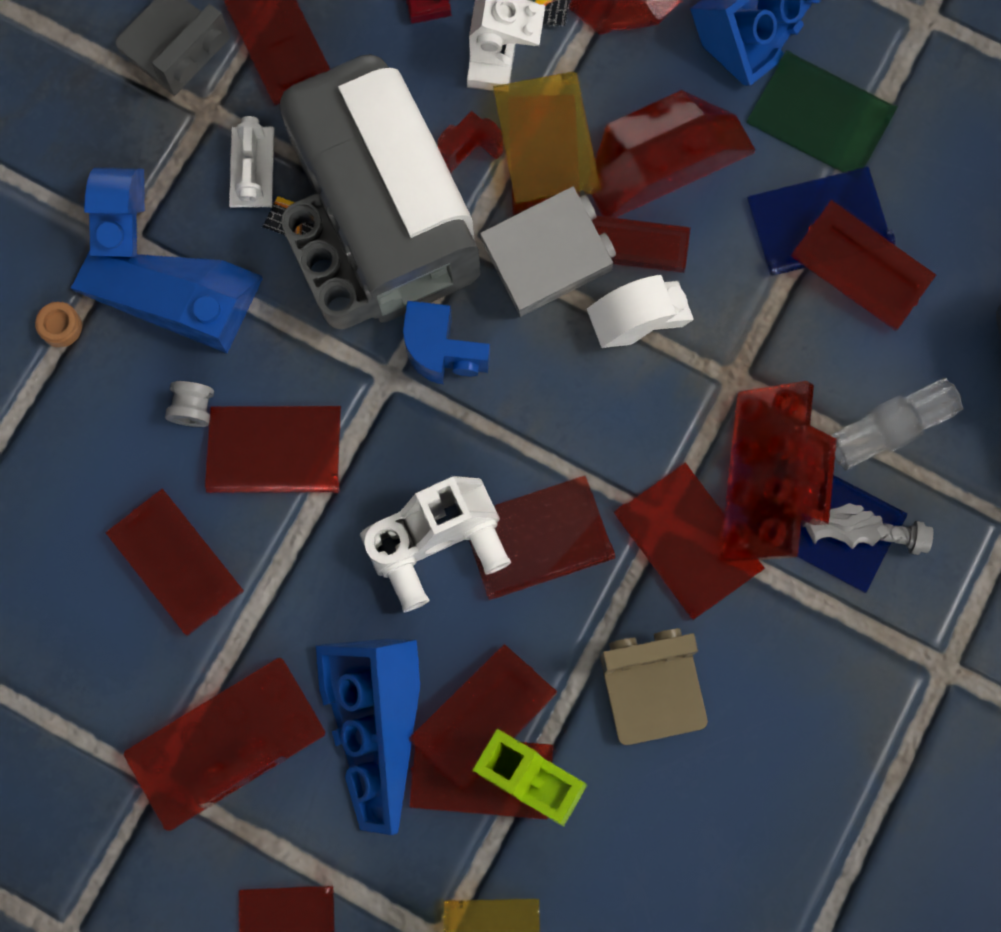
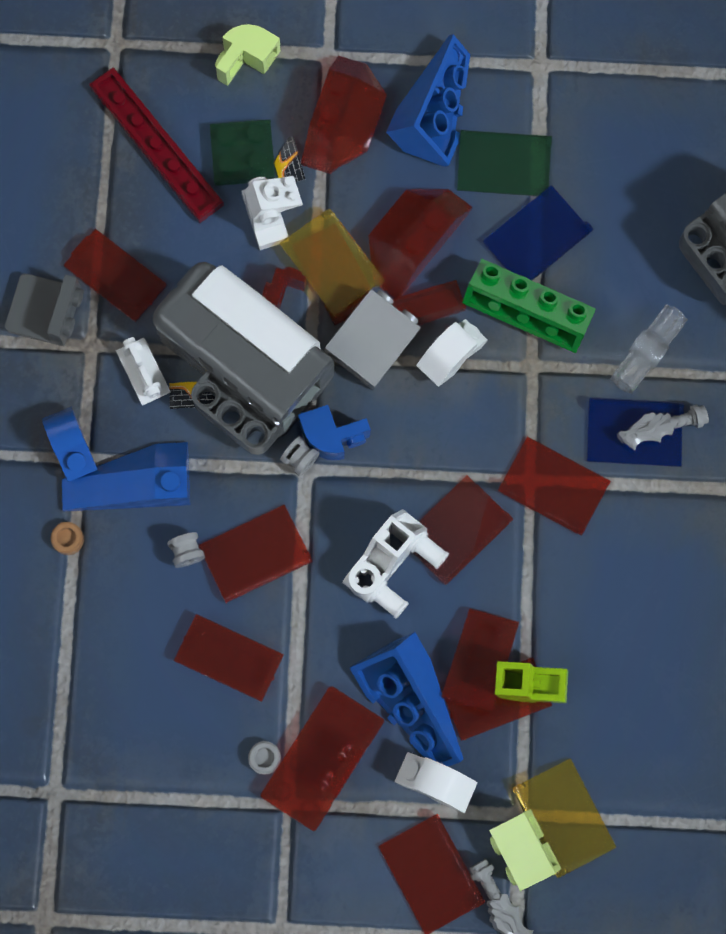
camera: 30 degrees left, 0 degrees up
dark tan bracket [600,628,708,745] -> none
clear red bracket [720,381,837,562] -> none
clear red piece [791,200,936,331] -> none
none -> light grey tile [248,741,281,775]
none -> light grey wheel [280,436,319,476]
none -> white brick [395,752,478,813]
none -> green brick [462,259,596,353]

